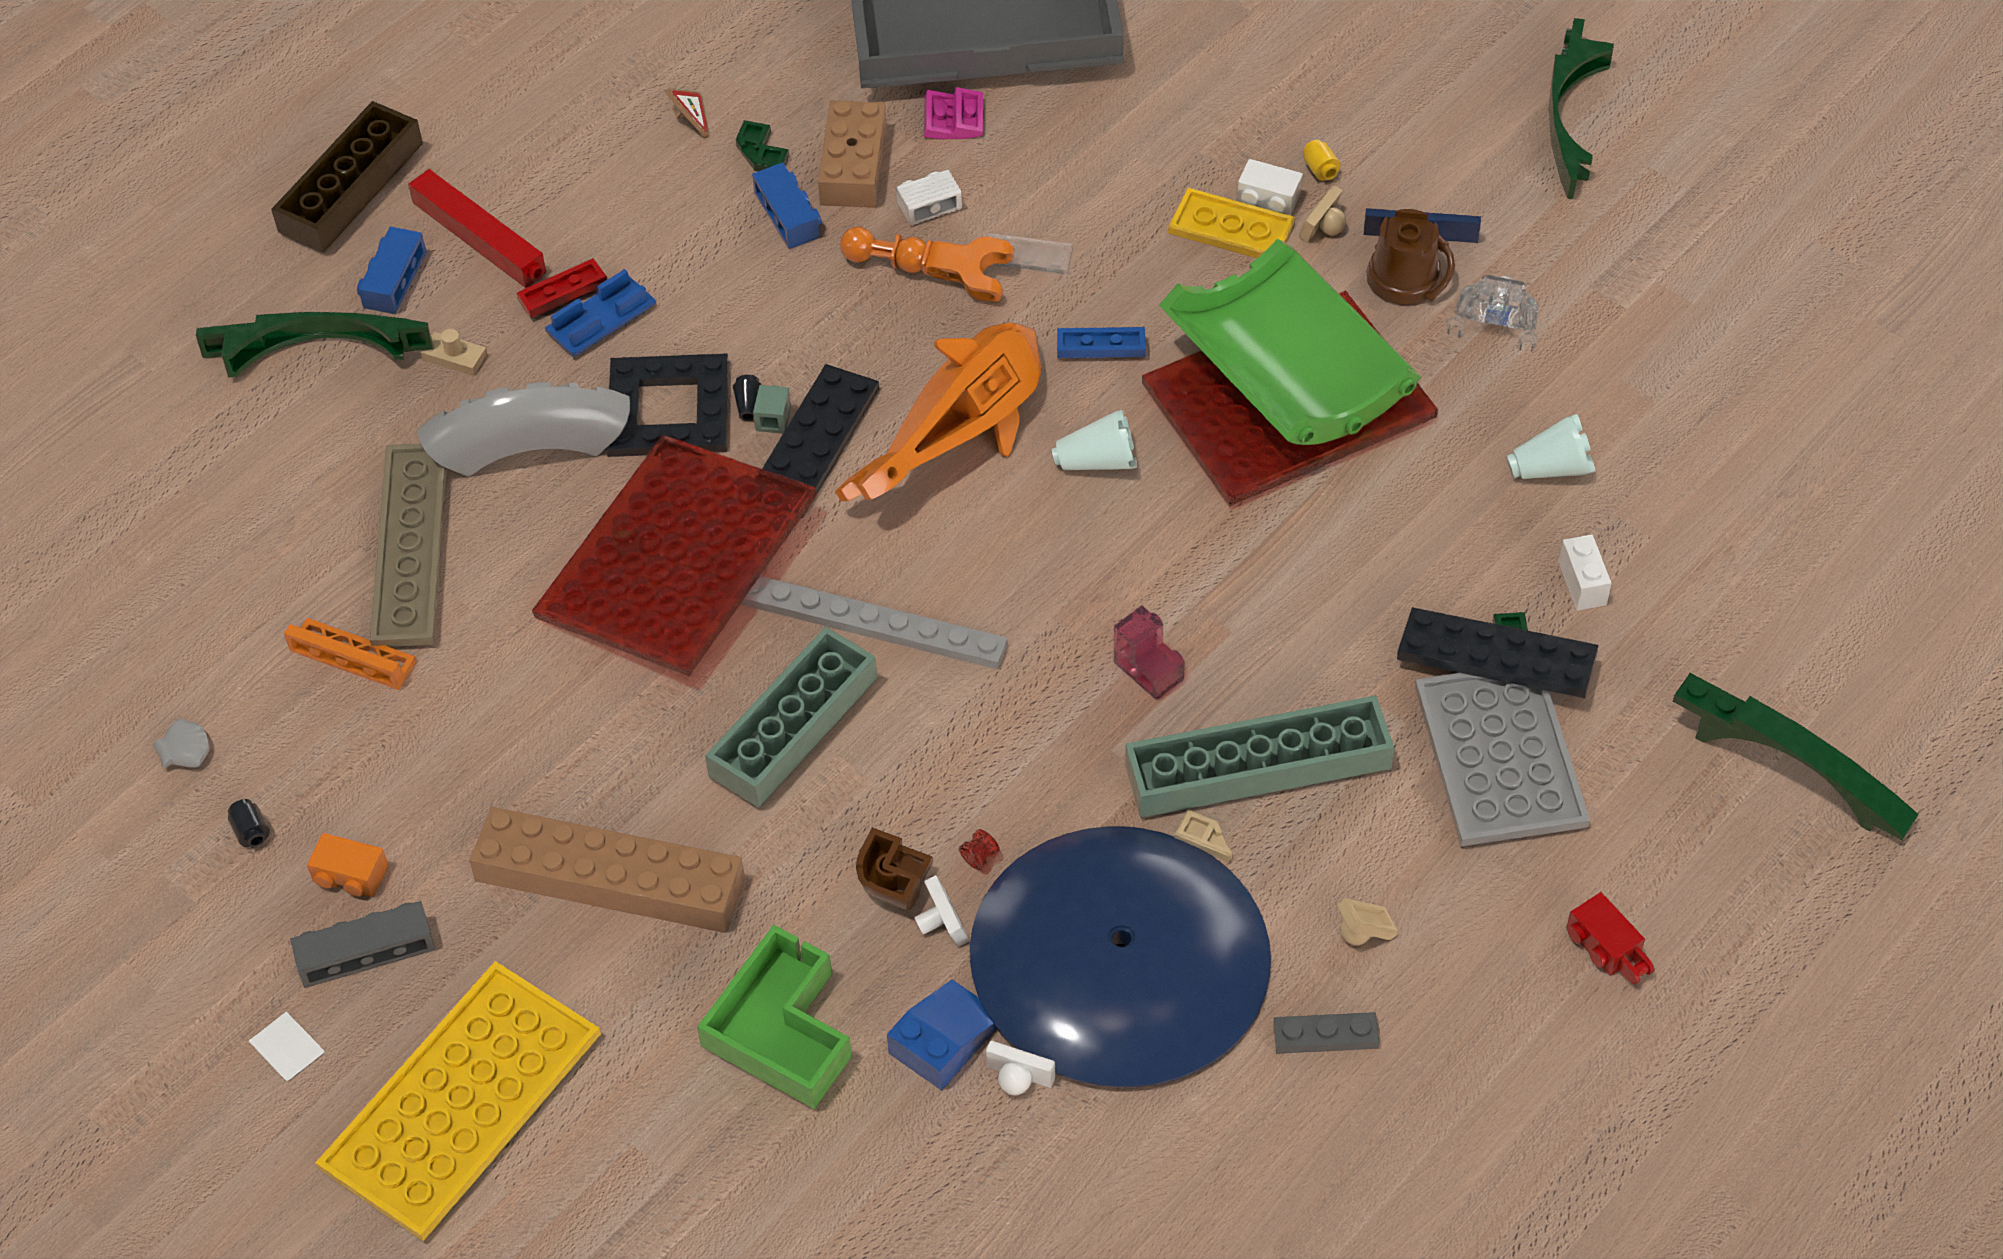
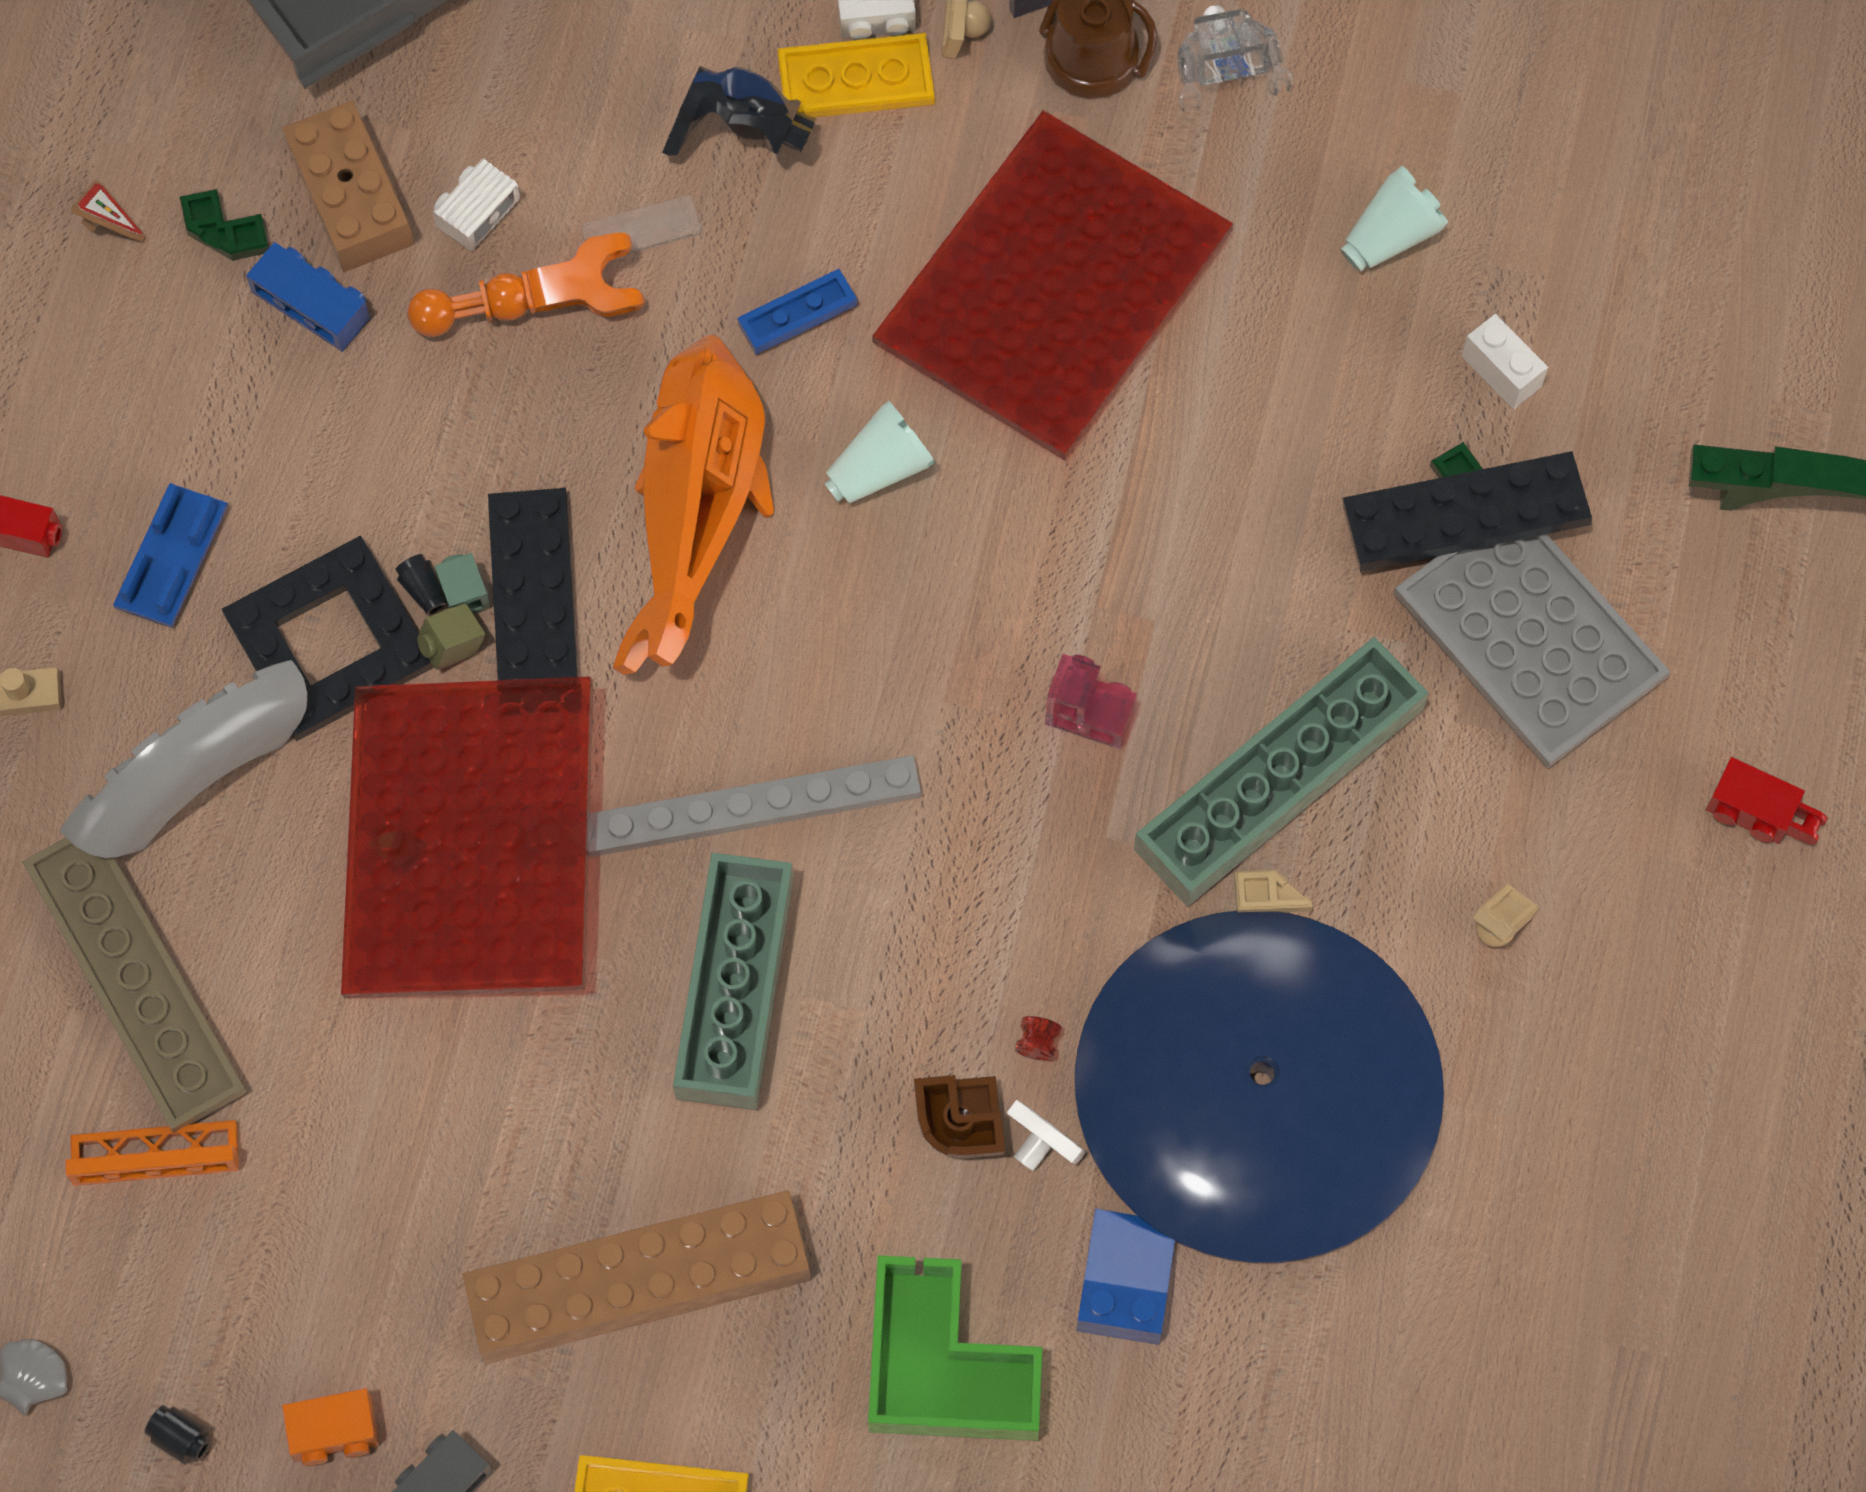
camera: 30 degrees left, 15 degrees up
red plate [516,258,607,318] -> none
dark pink slope [924,87,983,139] -> none
white tile [986,1041,1055,1095] -> none
bright green panel [1159,238,1422,445] -> none
dark grey plate [1273,1012,1379,1054] -> none
none -> olive brick [417,603,485,670]
none -> black hips [662,66,816,156]

